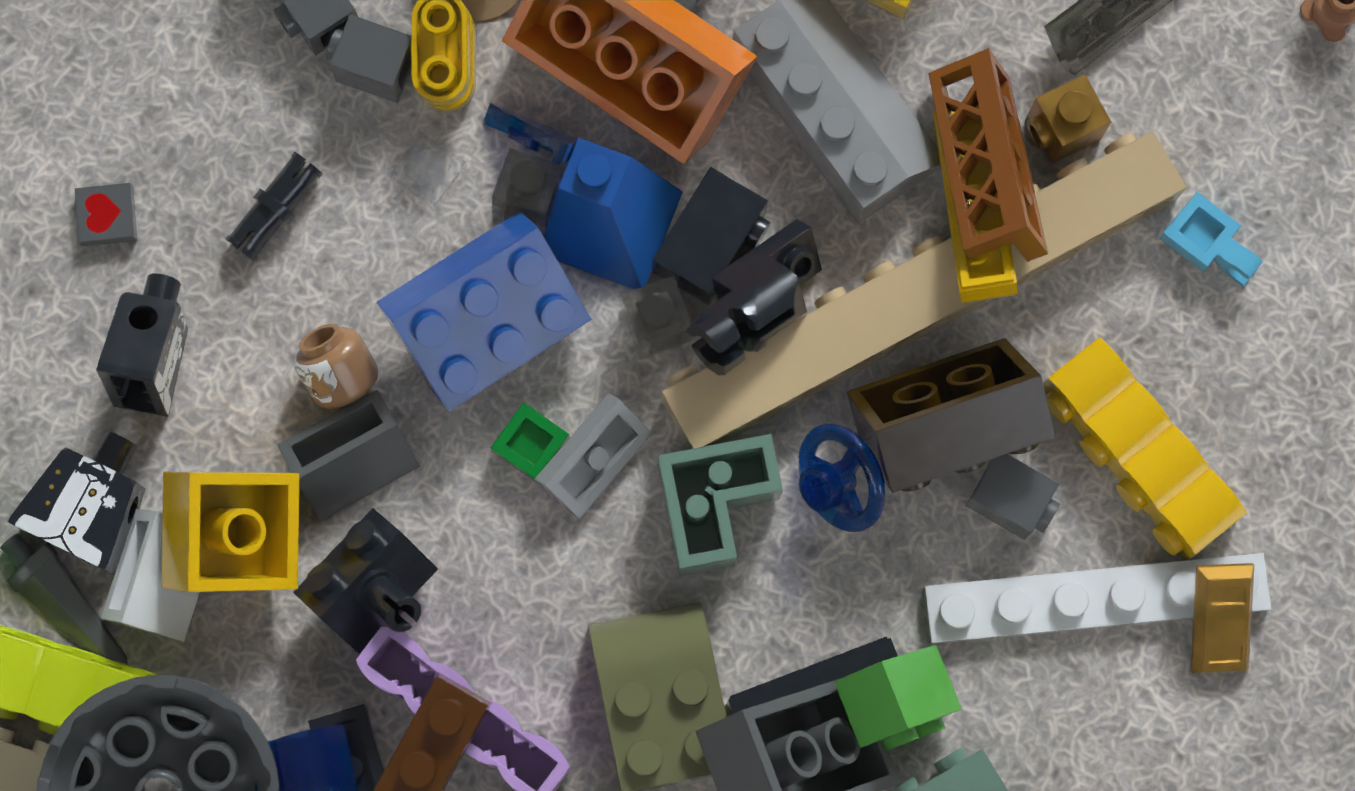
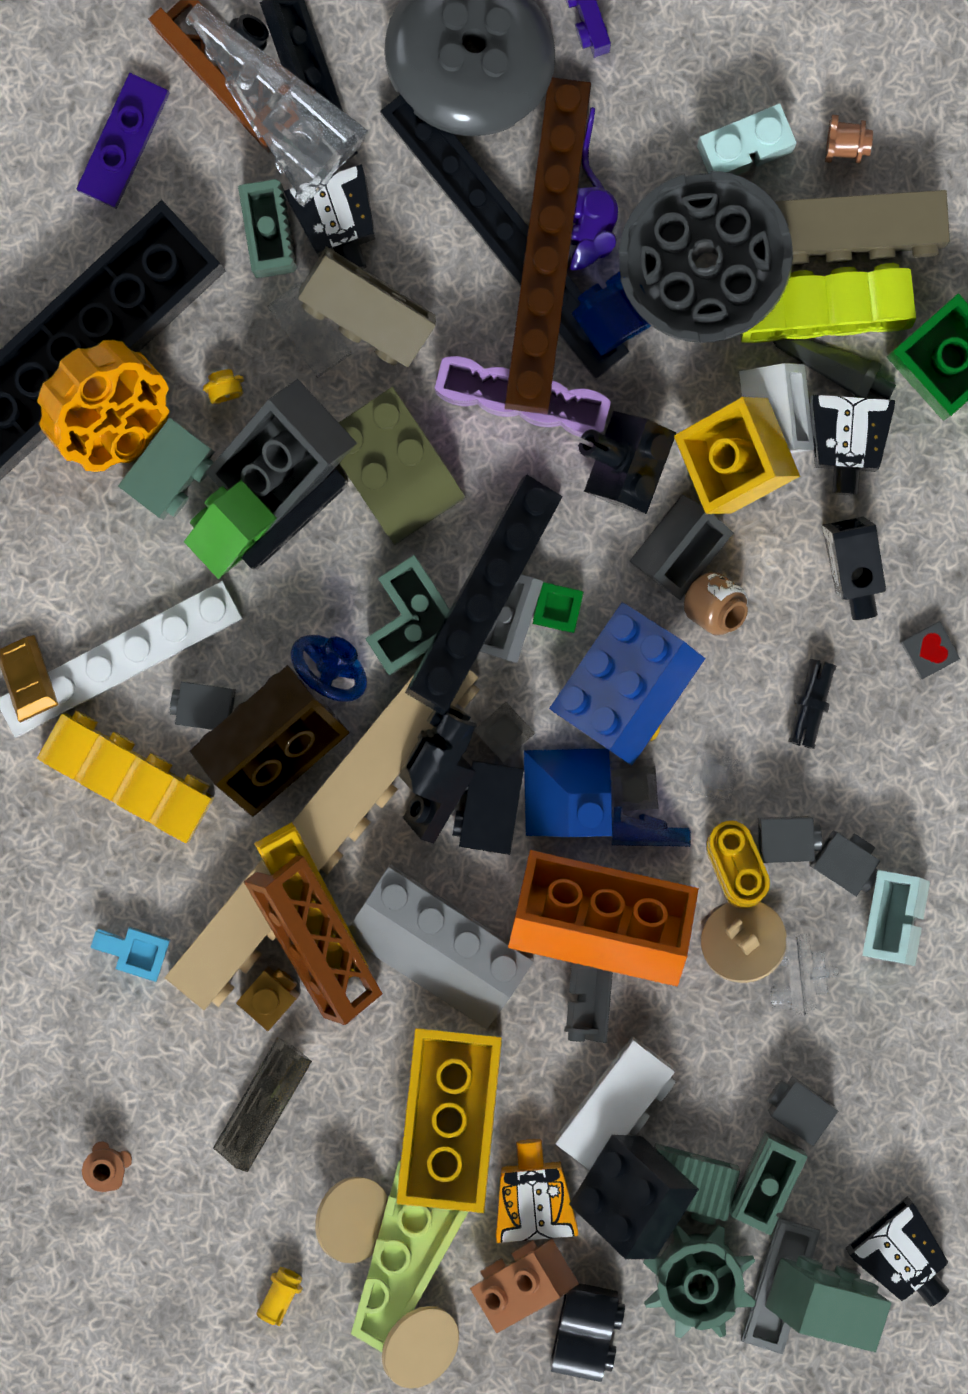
camera: 160 degrees right, 10 degrees up
none -> black plate [405,474,563,715]

